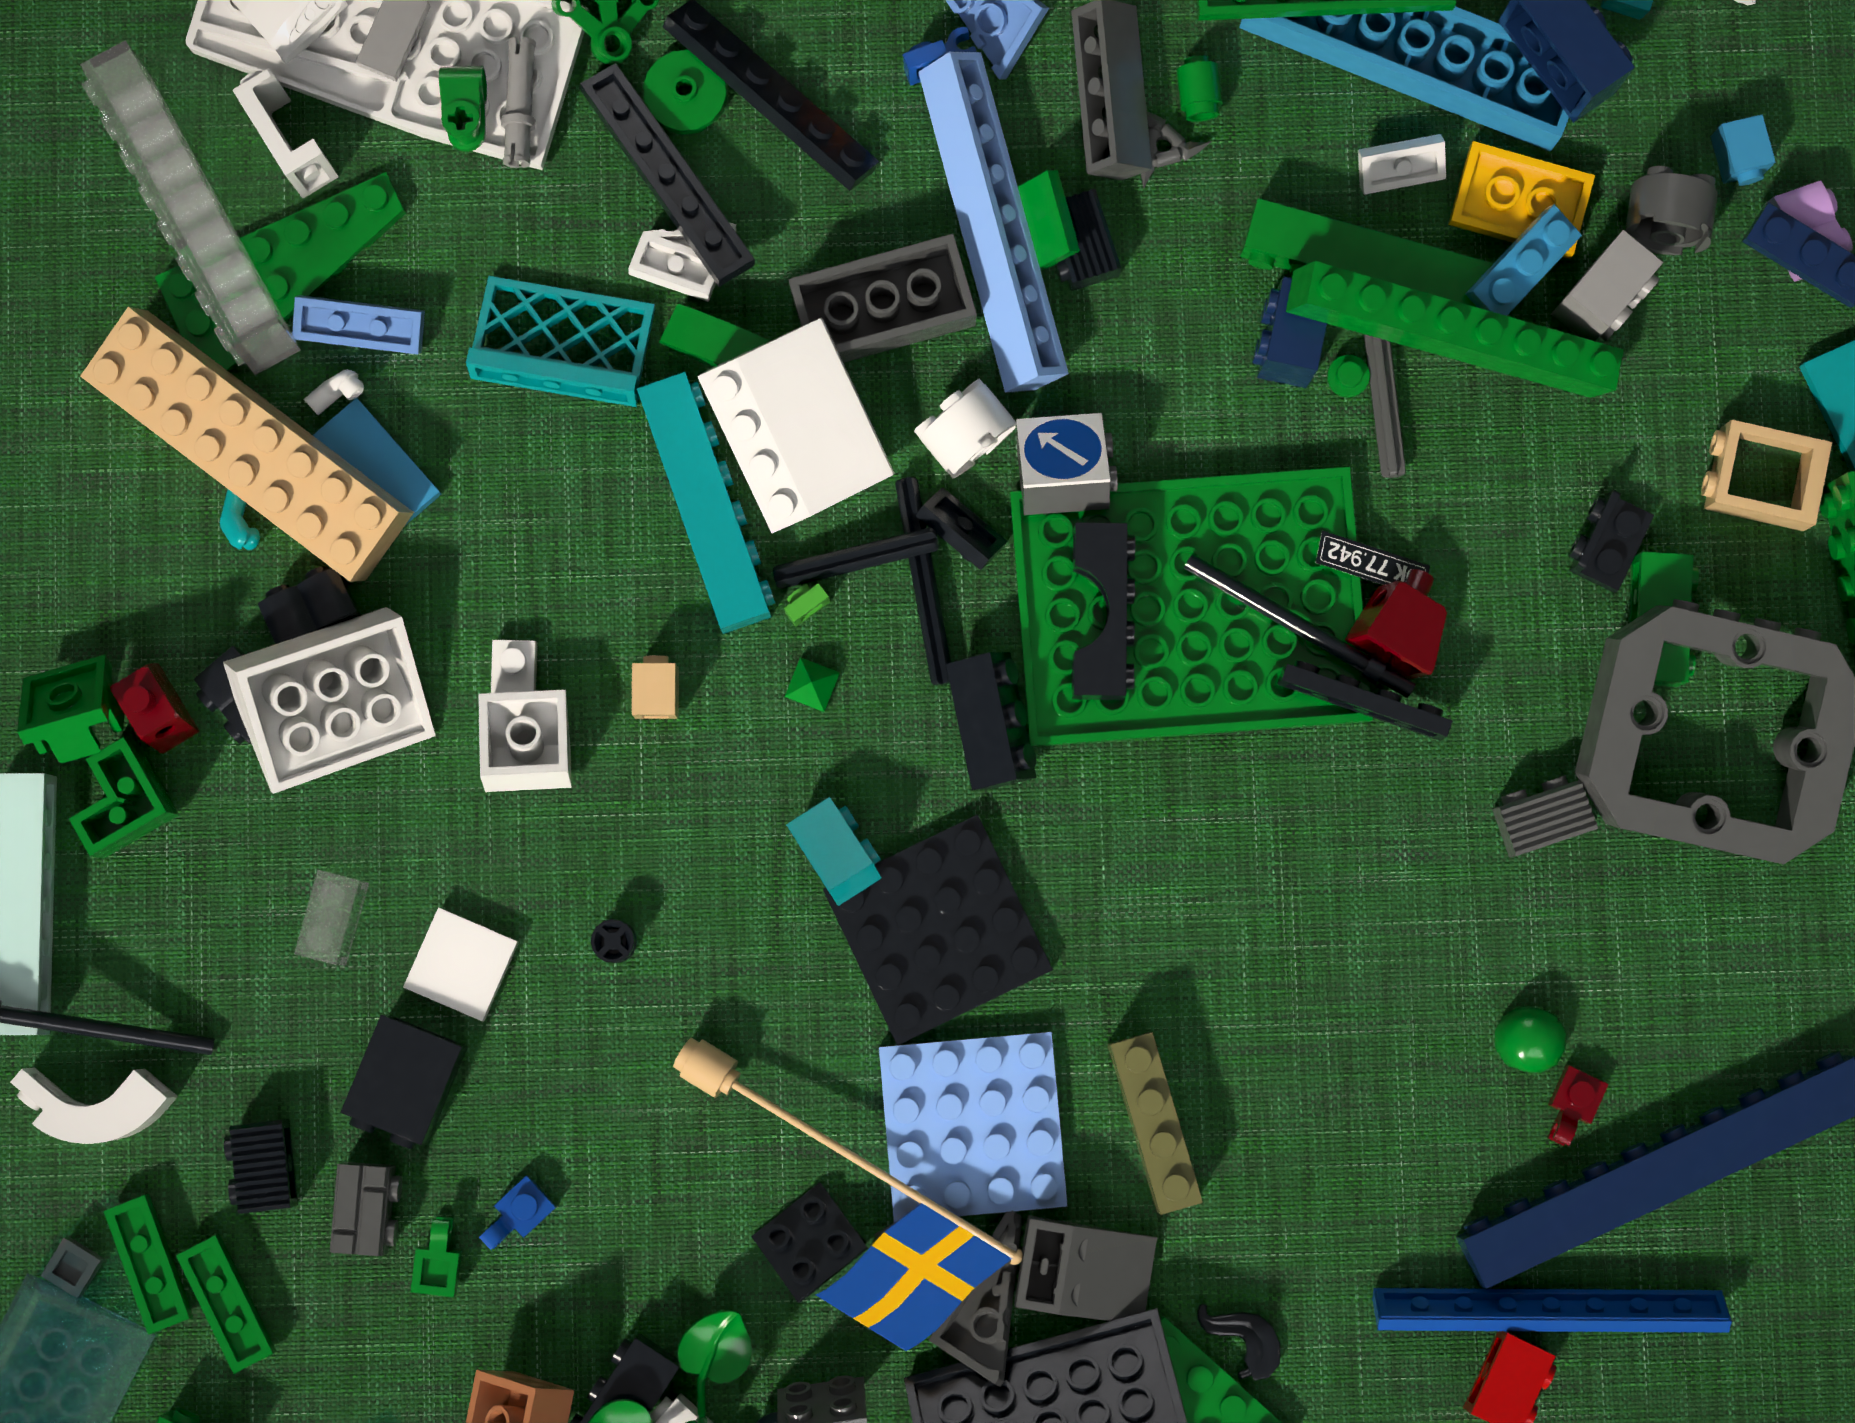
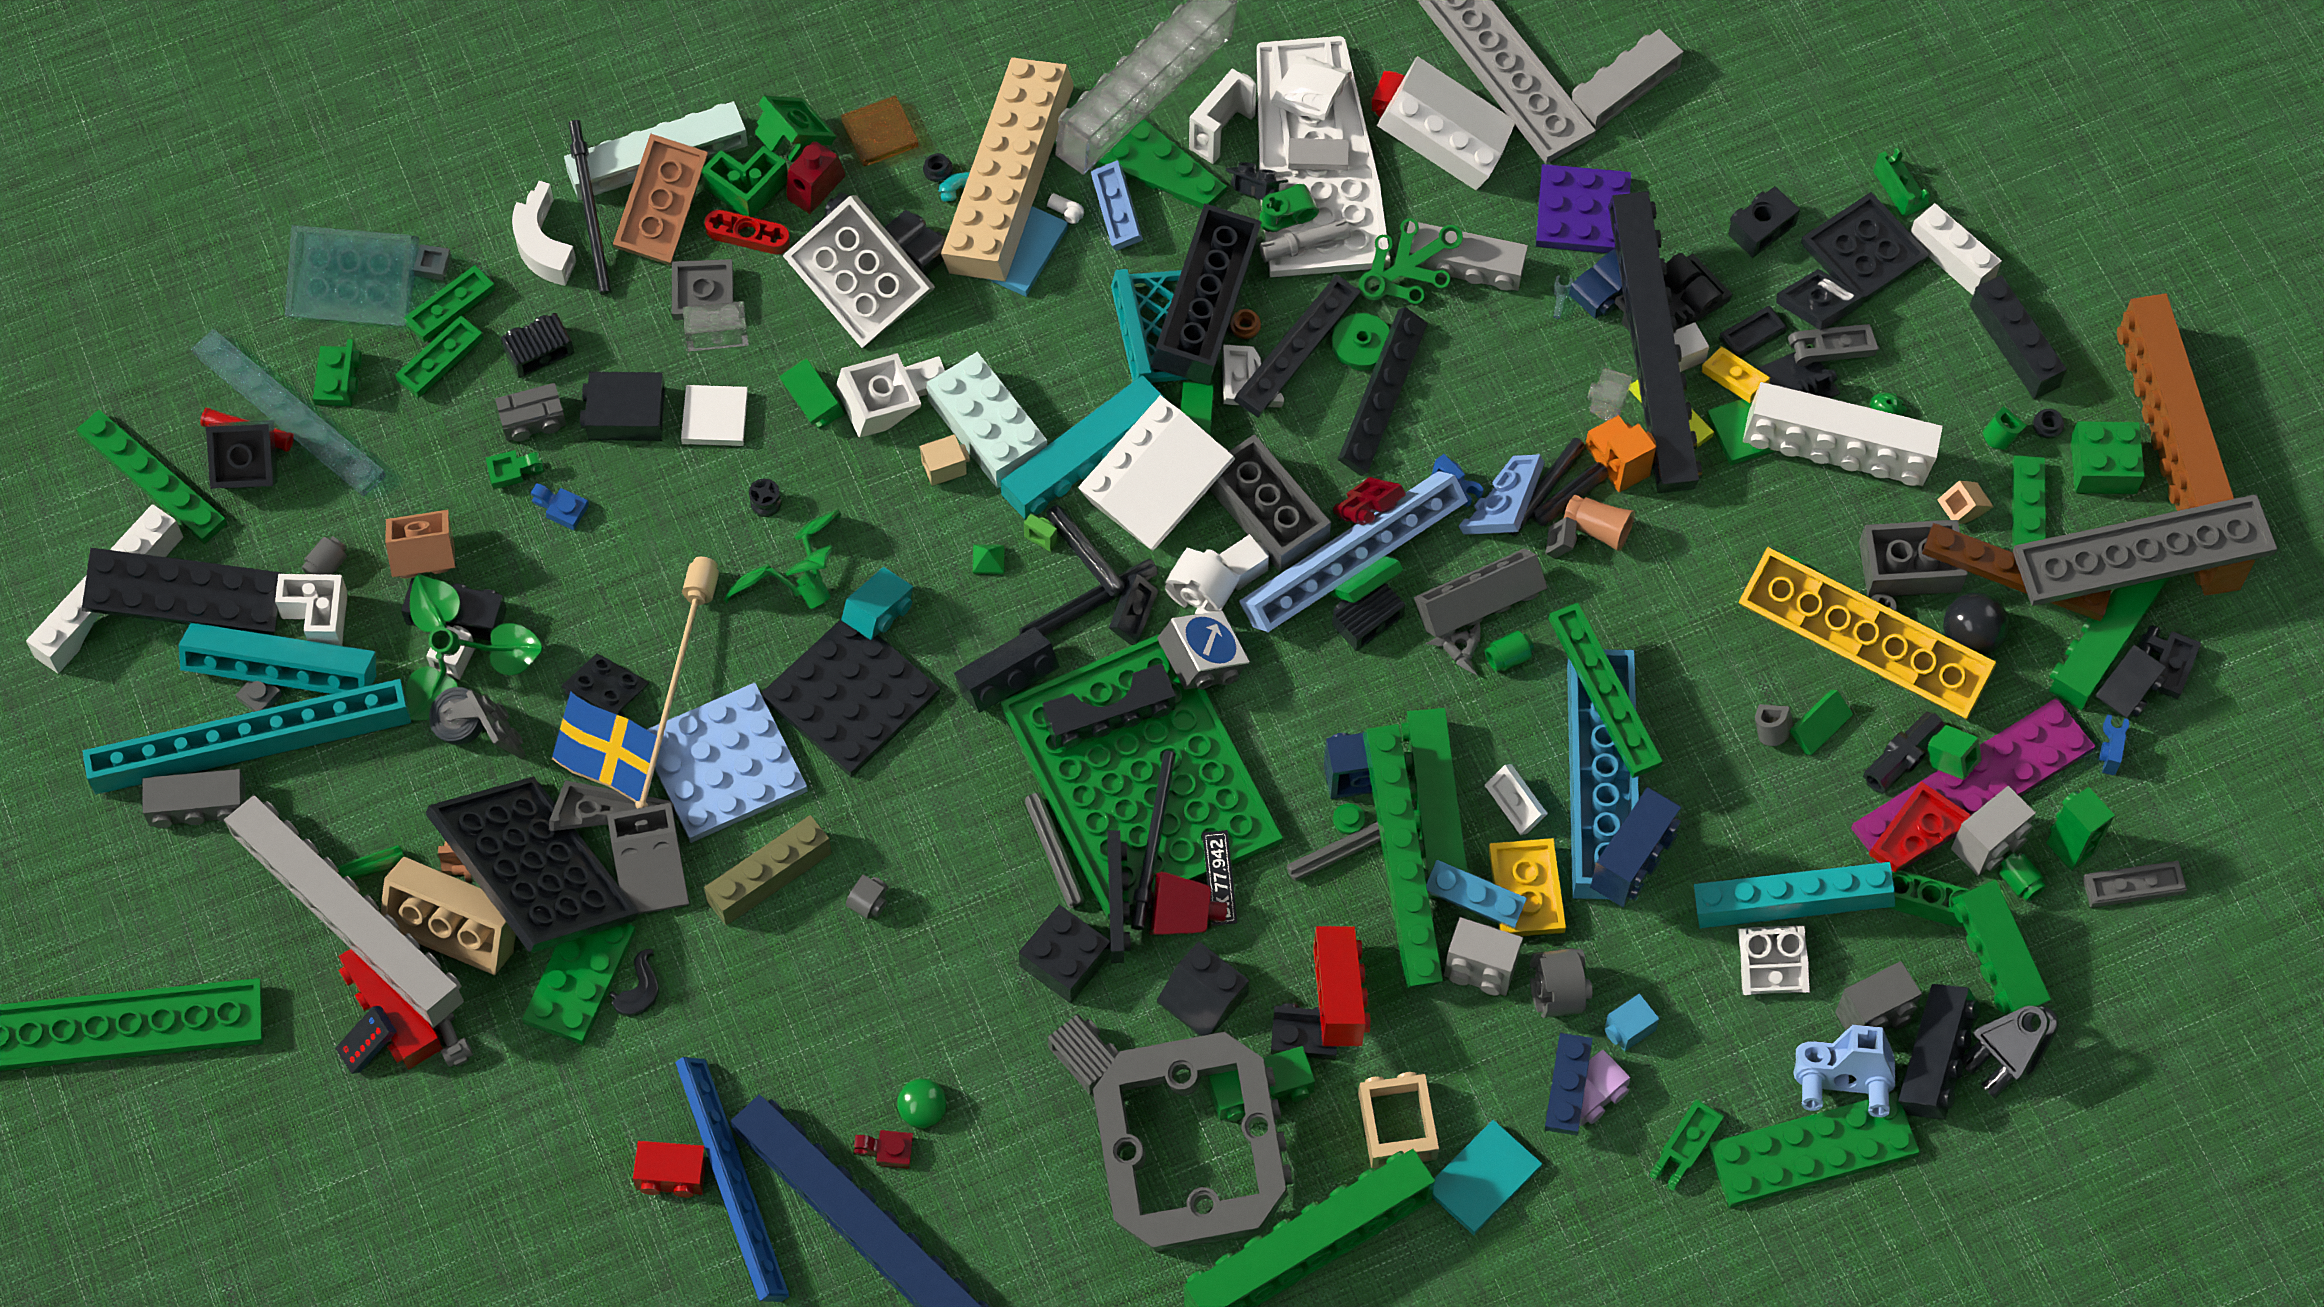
camera: 70 degrees right, 20 degrees down
none -> nougat plate [613,133,708,266]
none -> dark grey plate [672,259,734,320]
none -> red beam [705,210,790,255]
none -> green plant [724,509,841,609]
none -> green hinge [779,358,845,429]
none -> clear orange tile [841,95,919,167]
none -> dark grey plate [846,874,889,920]
none -> black plate [923,153,953,182]
none -> light aqua brick [926,352,1047,488]
none -> black brick [1019,904,1111,1004]
none -> dark grey axle [1025,793,1084,909]
none -> black brick [1151,203,1262,386]
none -> black slope [1157,941,1249,1036]
none -> white brick [1220,534,1269,590]
none -> black hinge [1225,162,1288,203]
none -> dark orange plate [1230,309,1261,339]
none -> red brick [1313,926,1370,1046]
none -> dark red plate [1333,477,1406,525]

